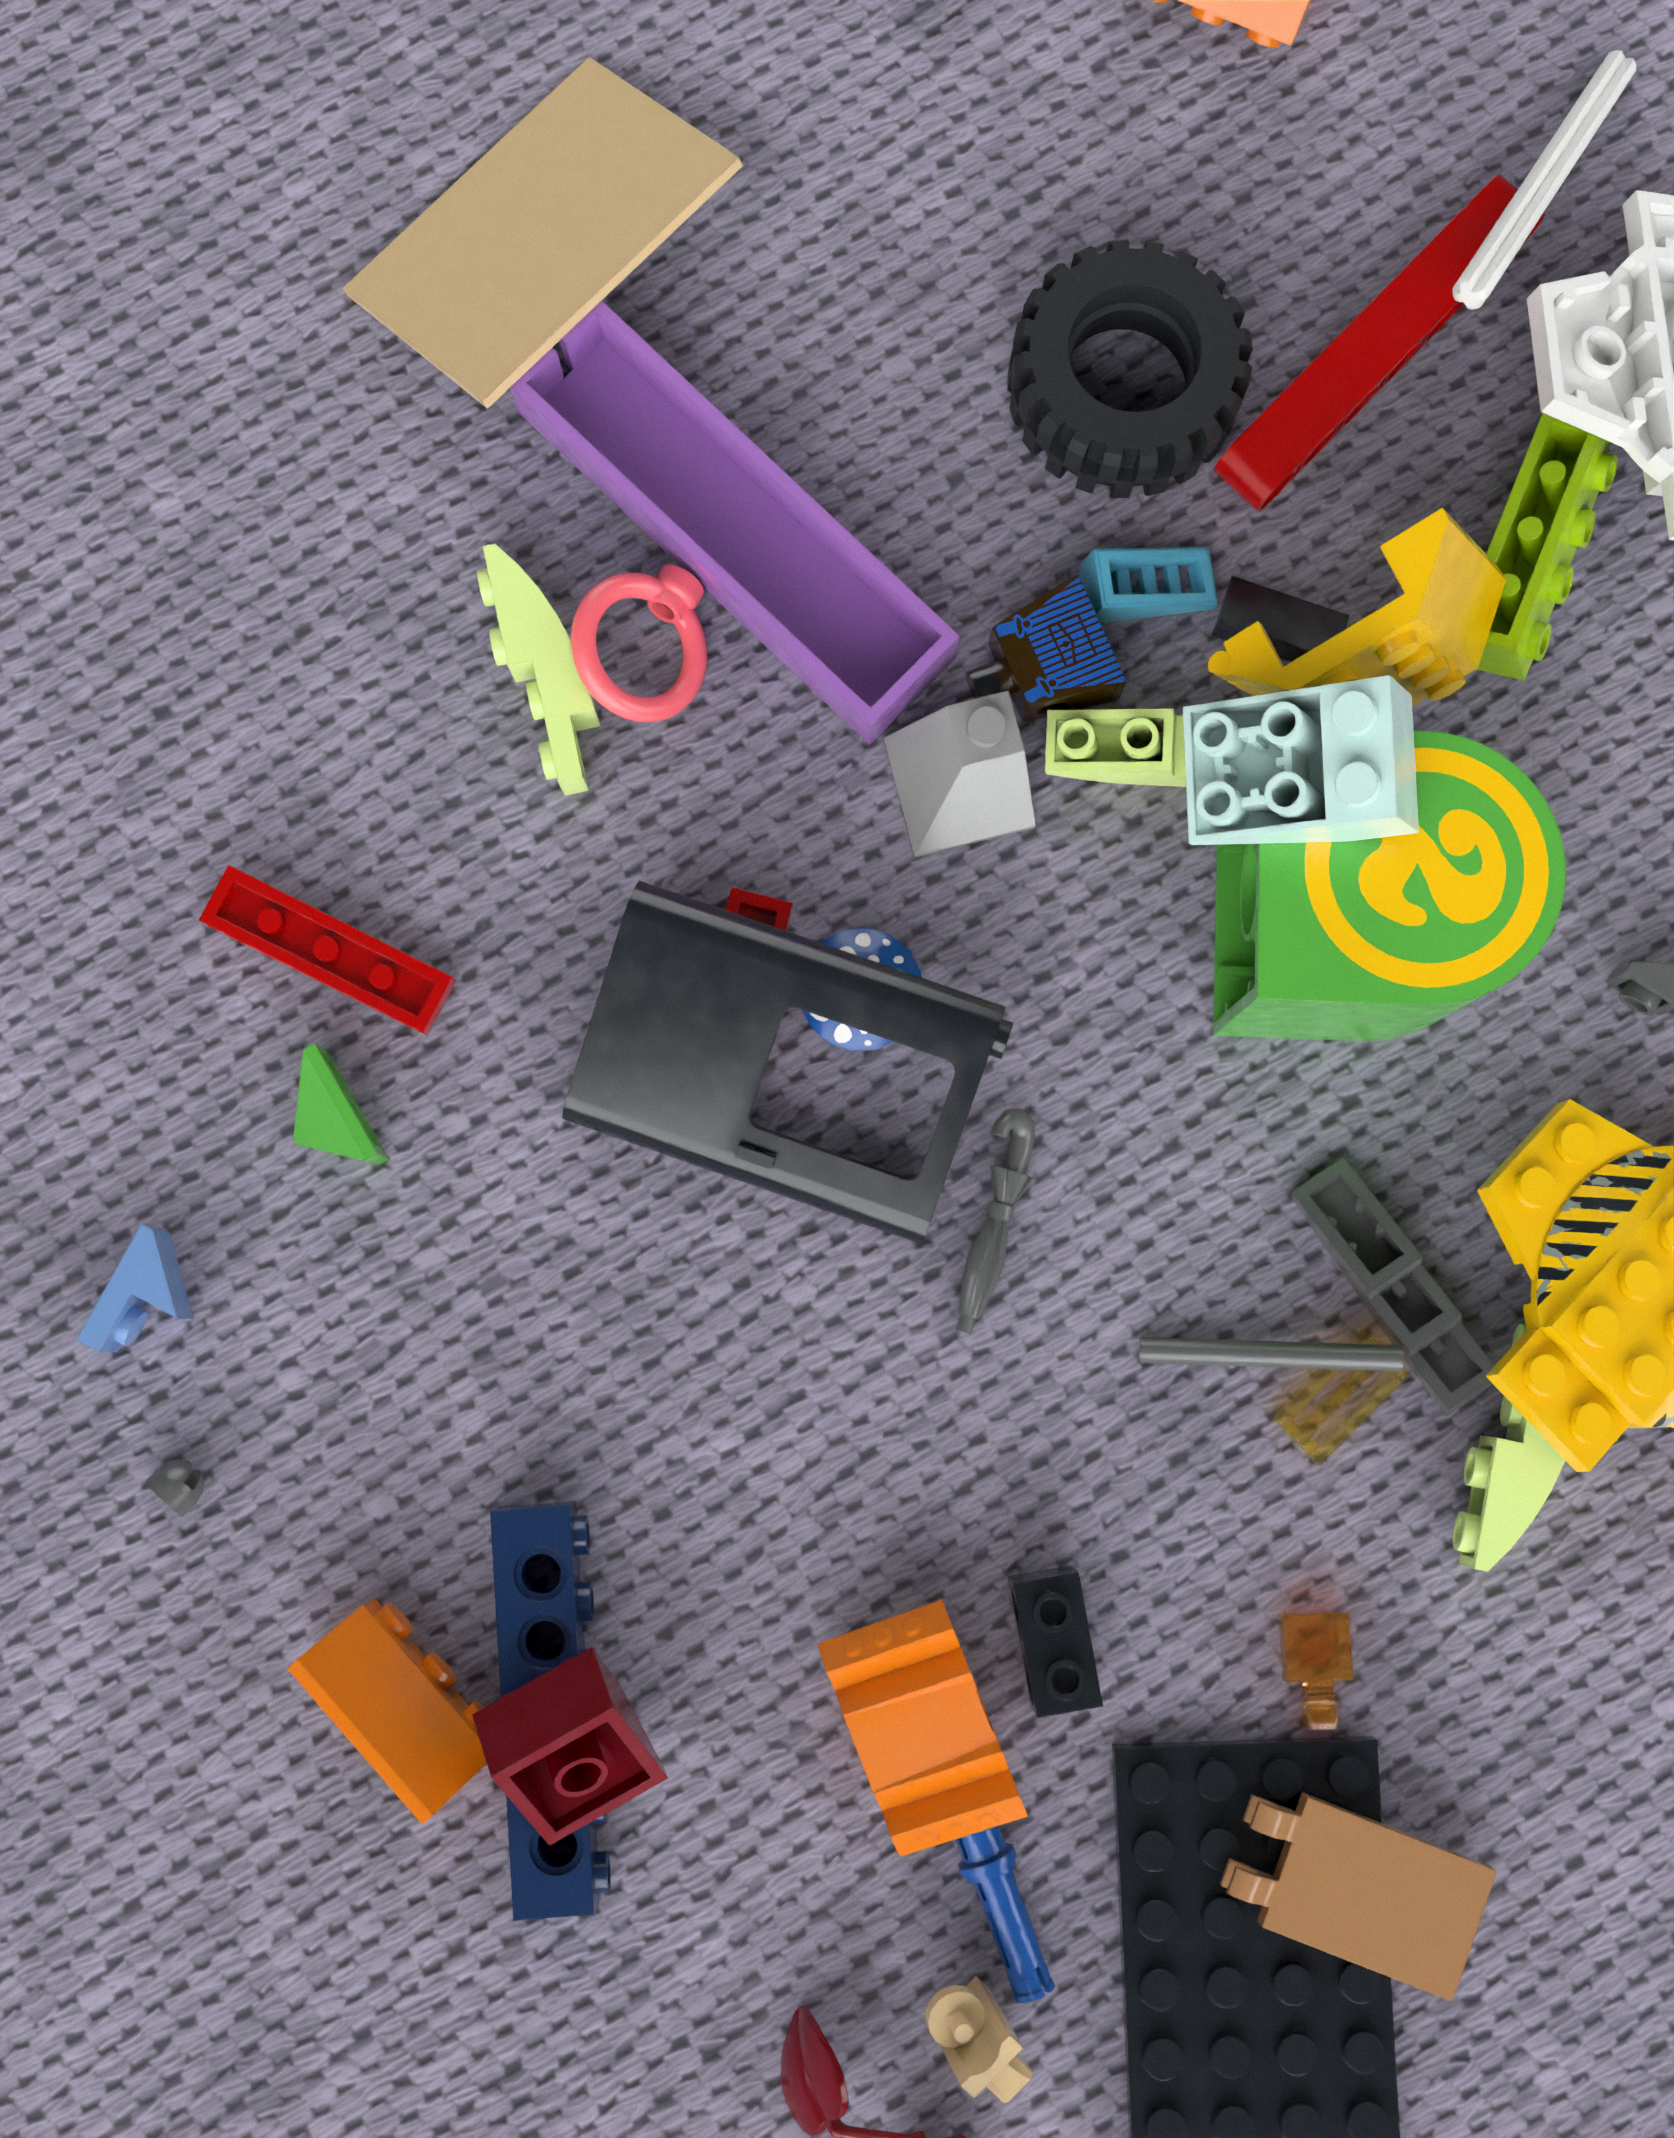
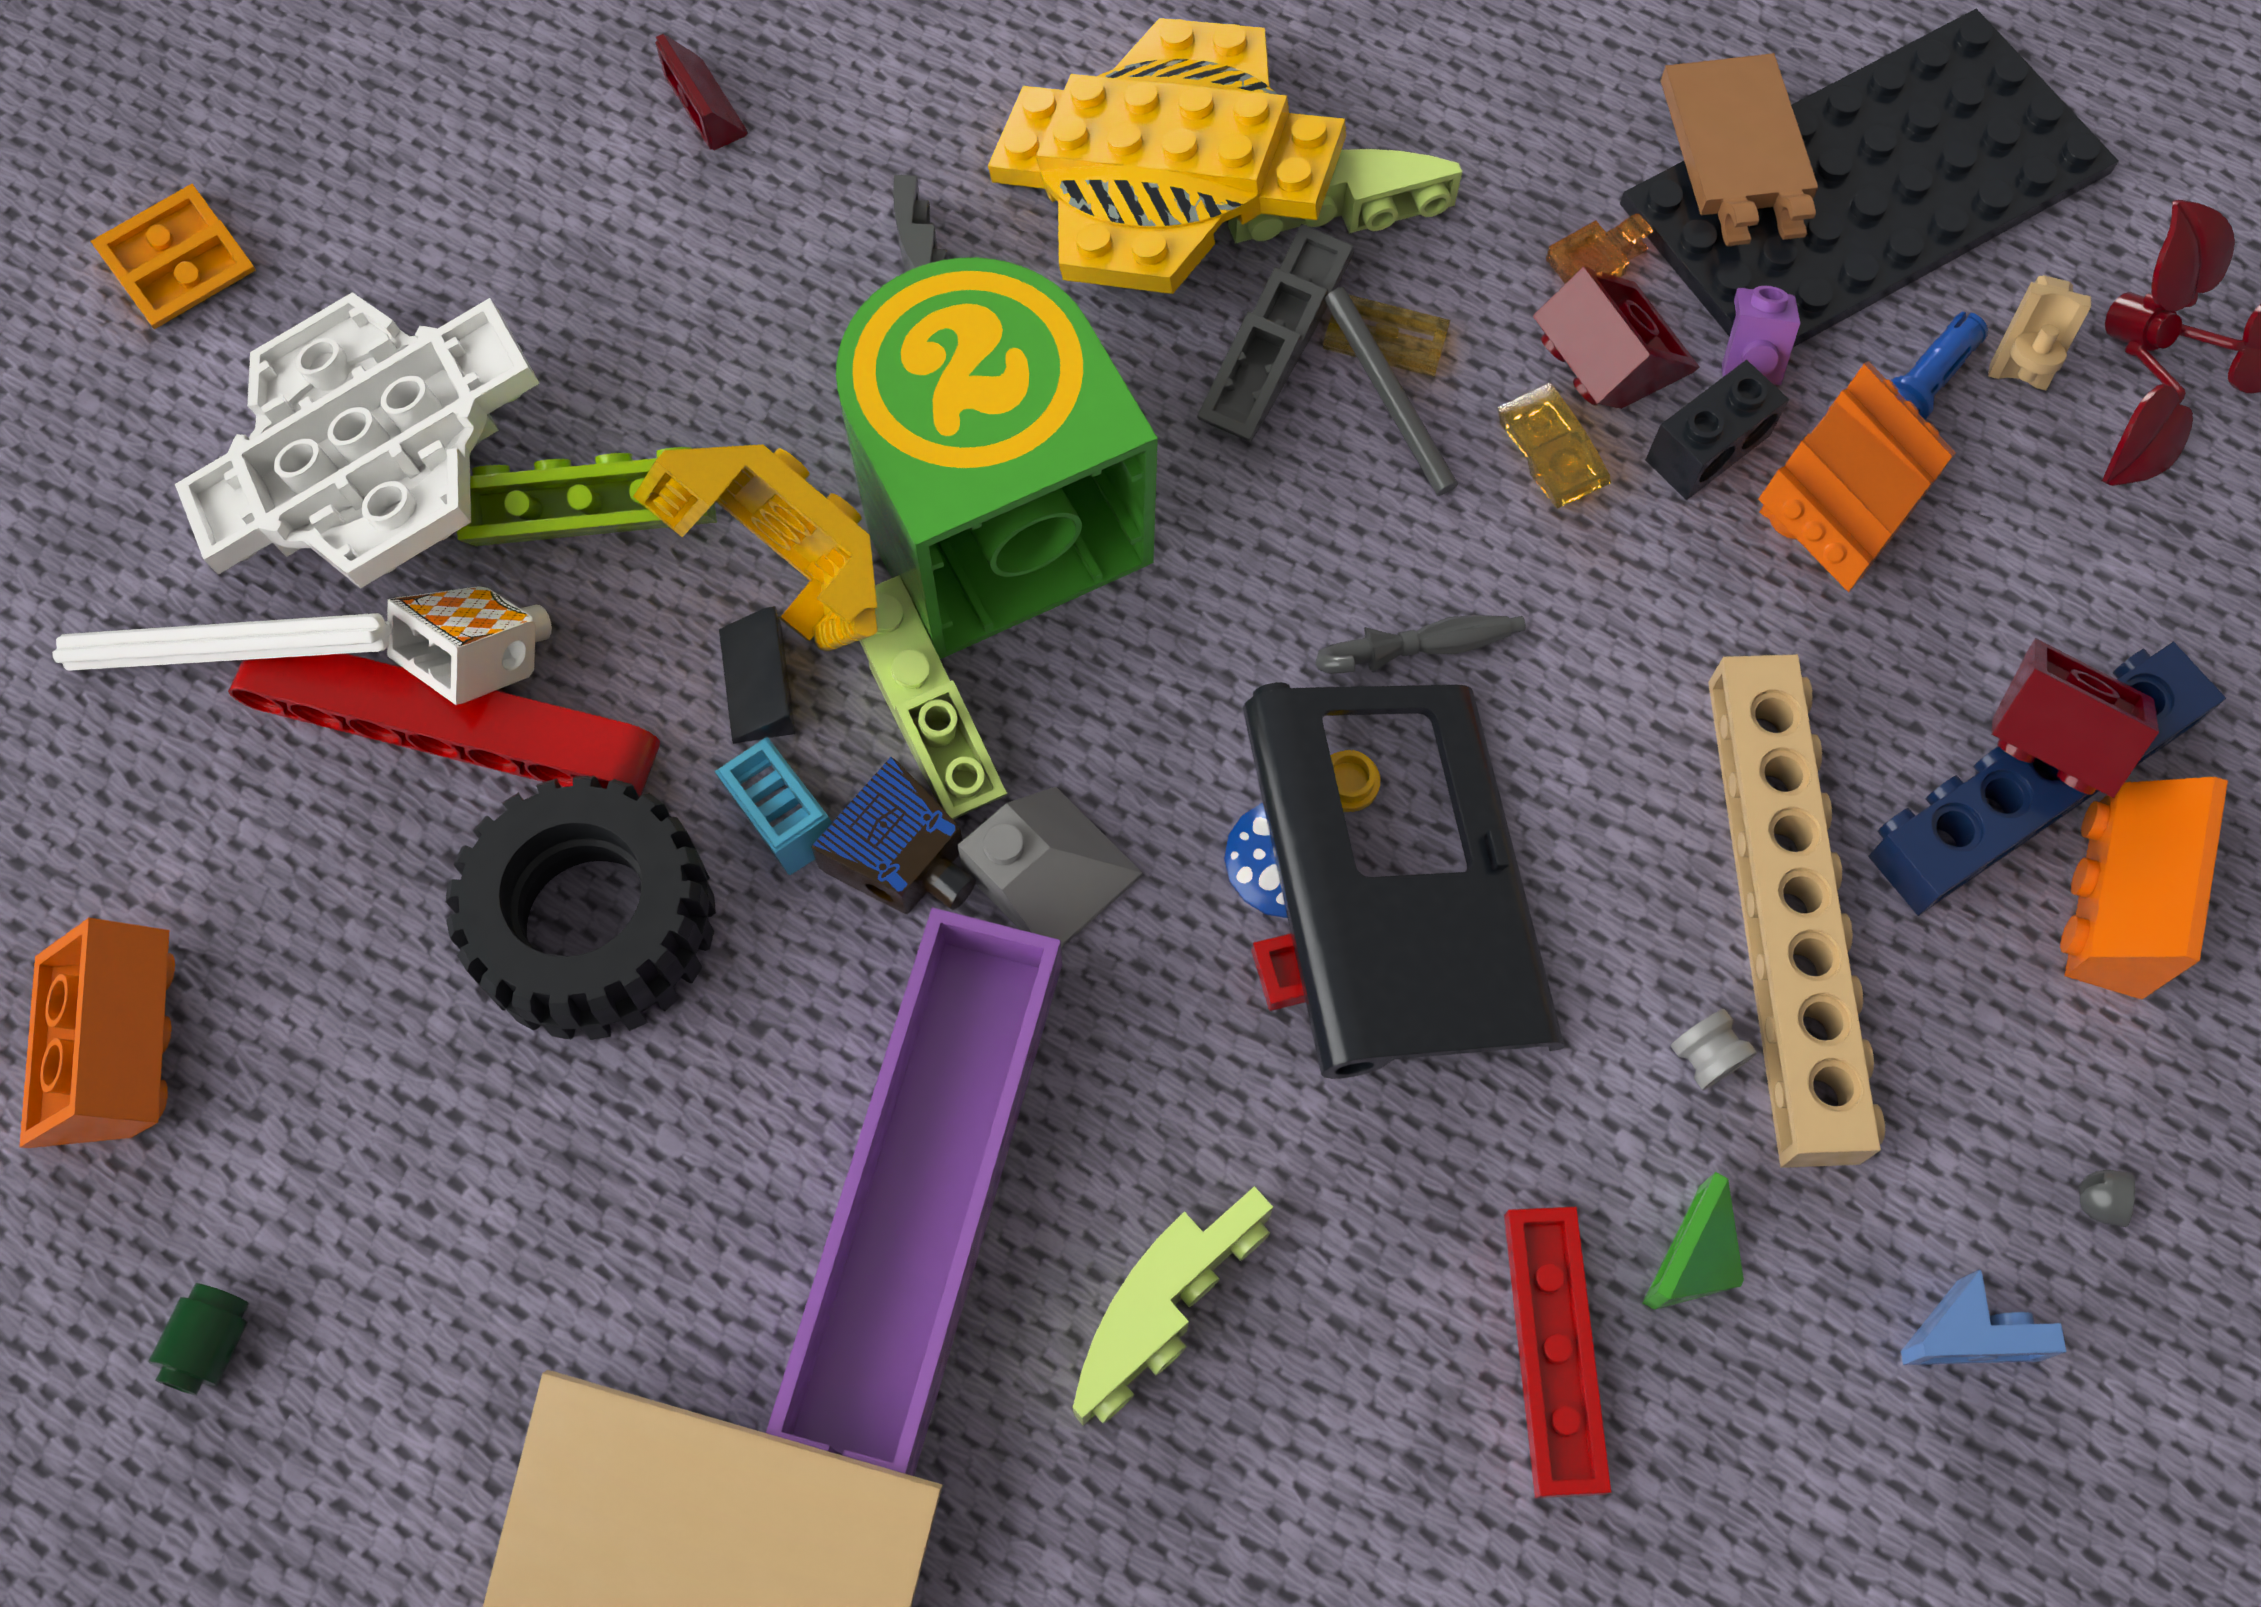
camera: 120 degrees left, 15 degrees down
coral piece [571,565,707,722] -> none
light aqua slope [1183,675,1419,845] -> none
none -> white torso [387,586,552,705]
none -> yellow plate [1330,750,1380,812]
none -> clear yellow slope [1497,383,1611,509]
none -> slope [1533,266,1700,409]
none -> light grey wheel [1670,1009,1757,1090]
none -> tan brick [1708,654,1885,1168]
none -> medium lavender bracket [1722,286,1800,385]

